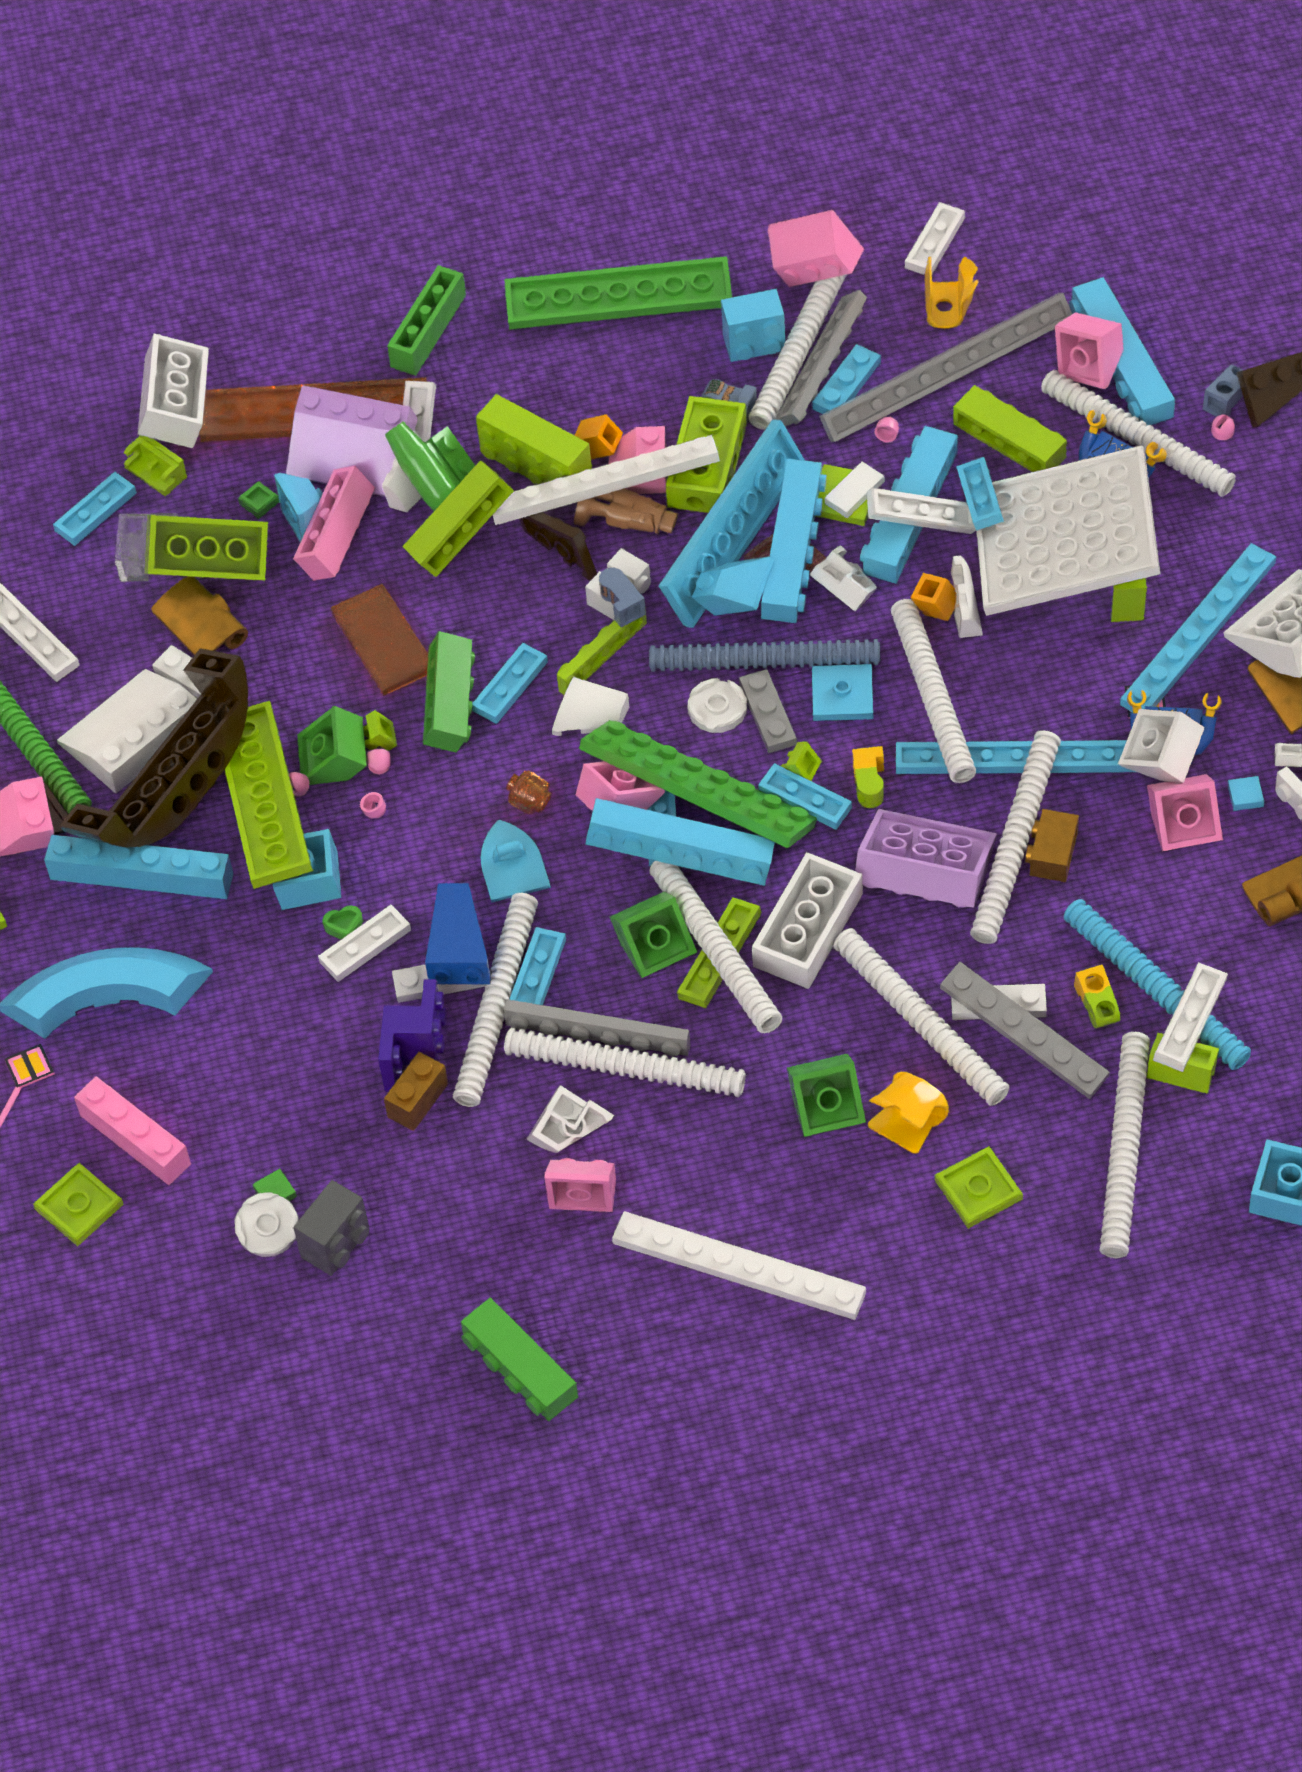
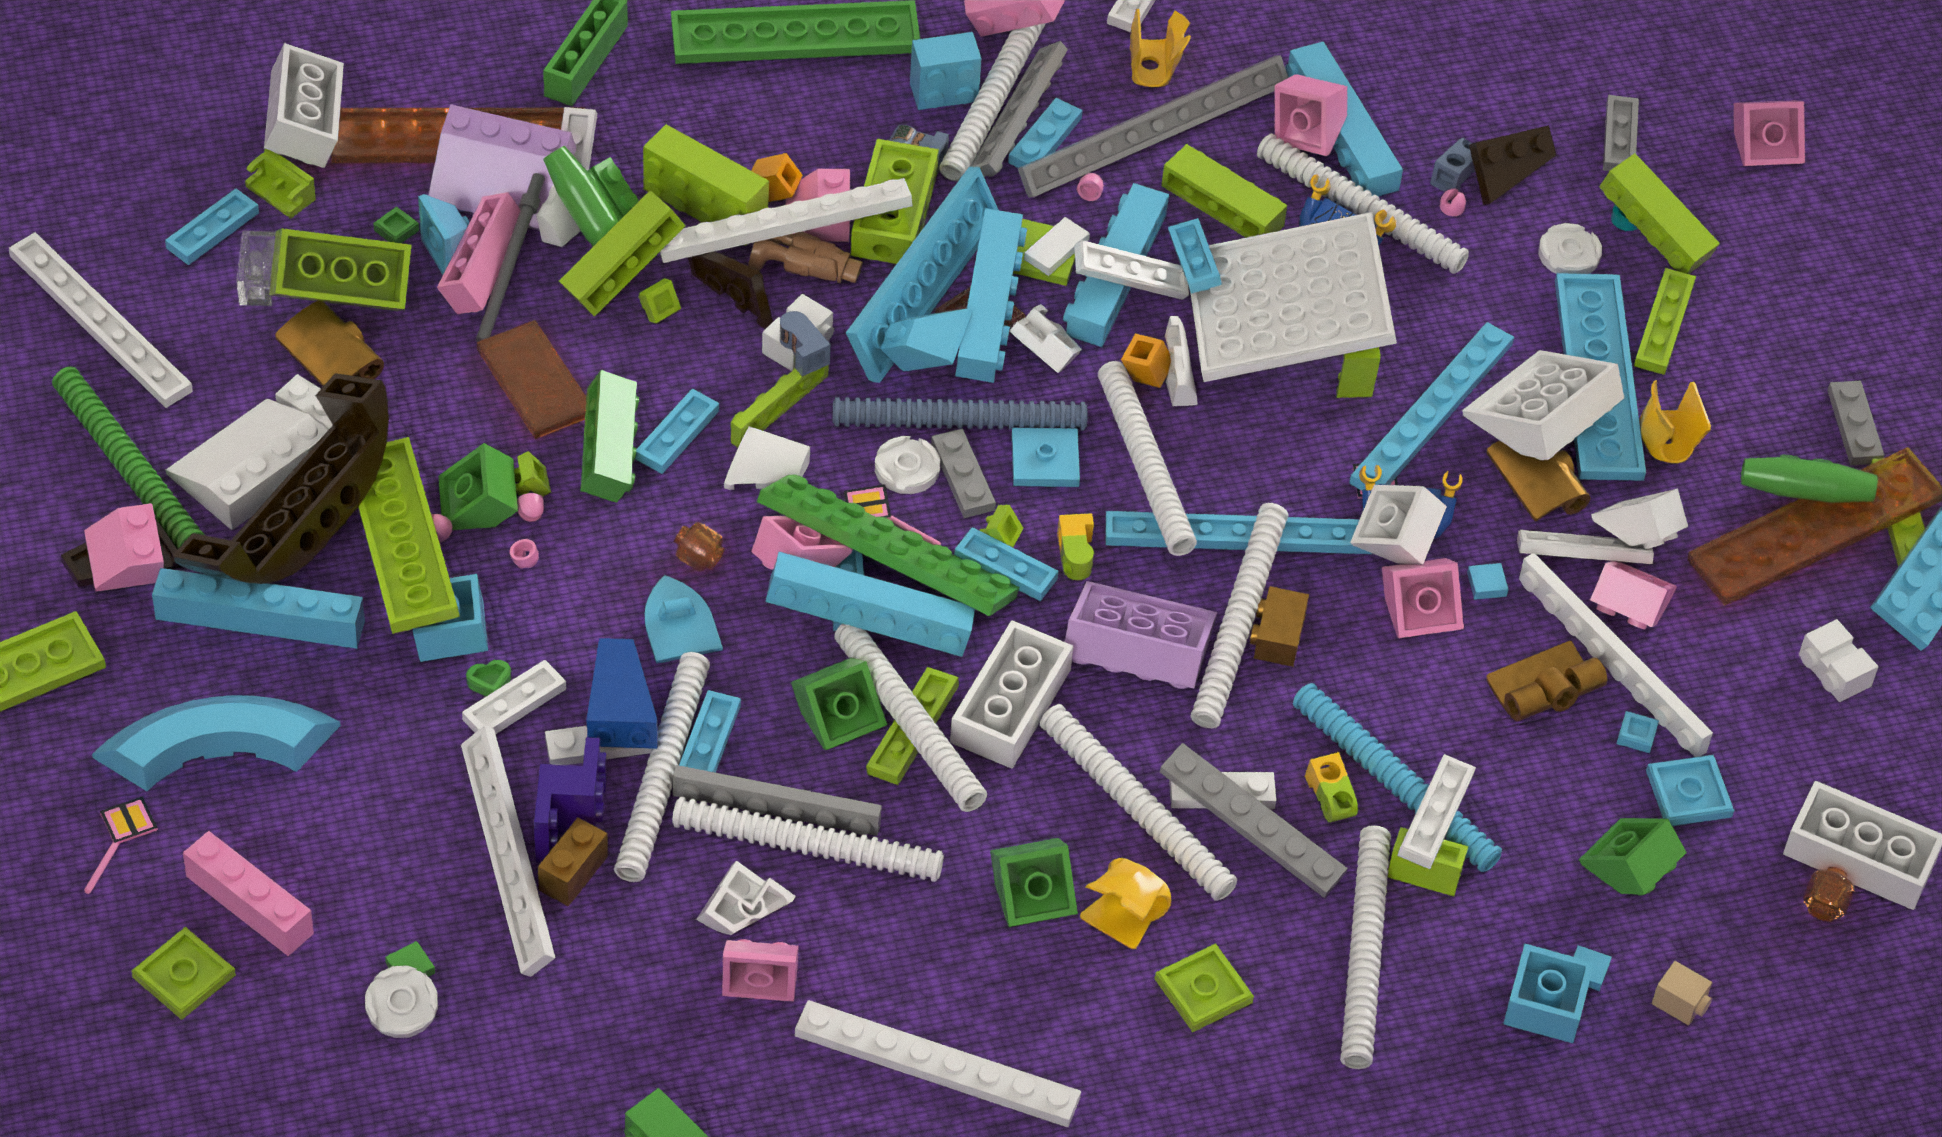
camera: 10 degrees left, 5 degrees down
dark grey brick [293,1180,370,1276] -> none
none -> white plate [461,726,555,977]
none -> dark grey bar [476,173,545,345]
none -> lime tile [638,278,682,323]
none -> piece [844,484,941,545]

